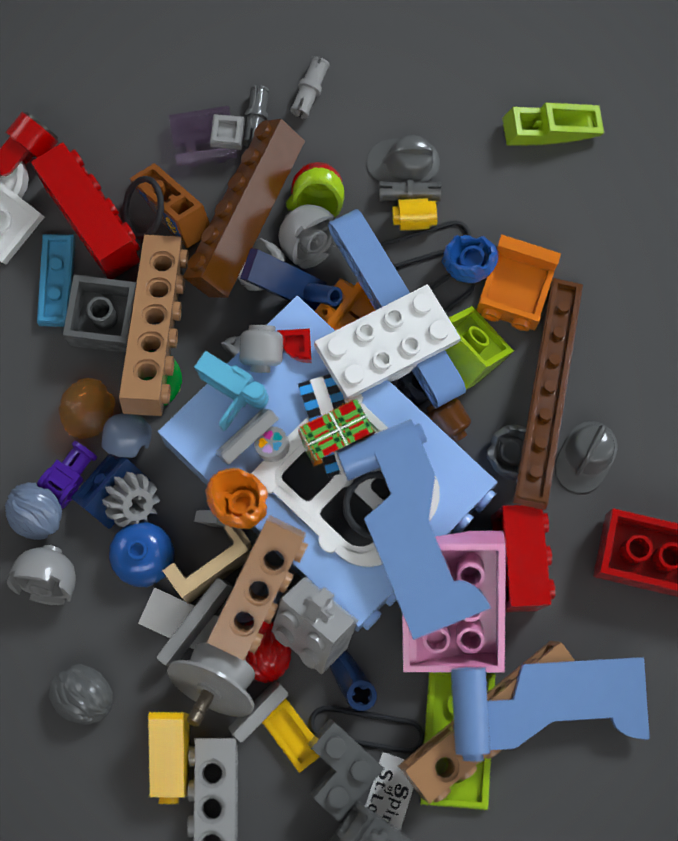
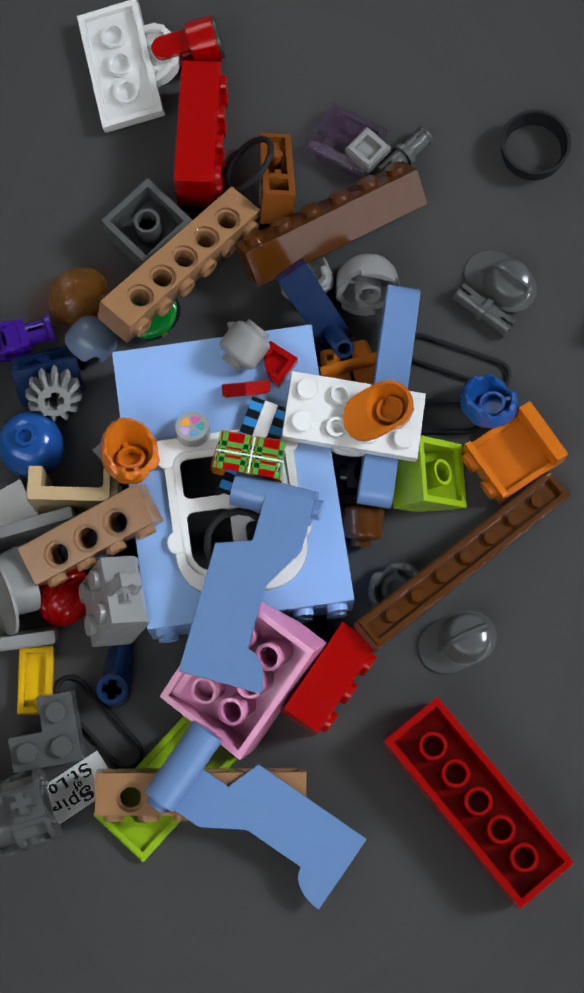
camera: 40 degrees right, 0 degrees up
dark azure tile [37,234,76,327] -> none
medium azure piece [194,351,269,431] -> none
light grey tile [216,408,279,464] -> none
lime piece [286,162,344,217] -> none
light grey pin [290,56,330,119] -> none
yellow brick [392,198,437,231] -> none
none -> red tile [221,380,270,398]
none -> orange cap [343,380,414,441]
none -> black tyre [501,109,571,180]

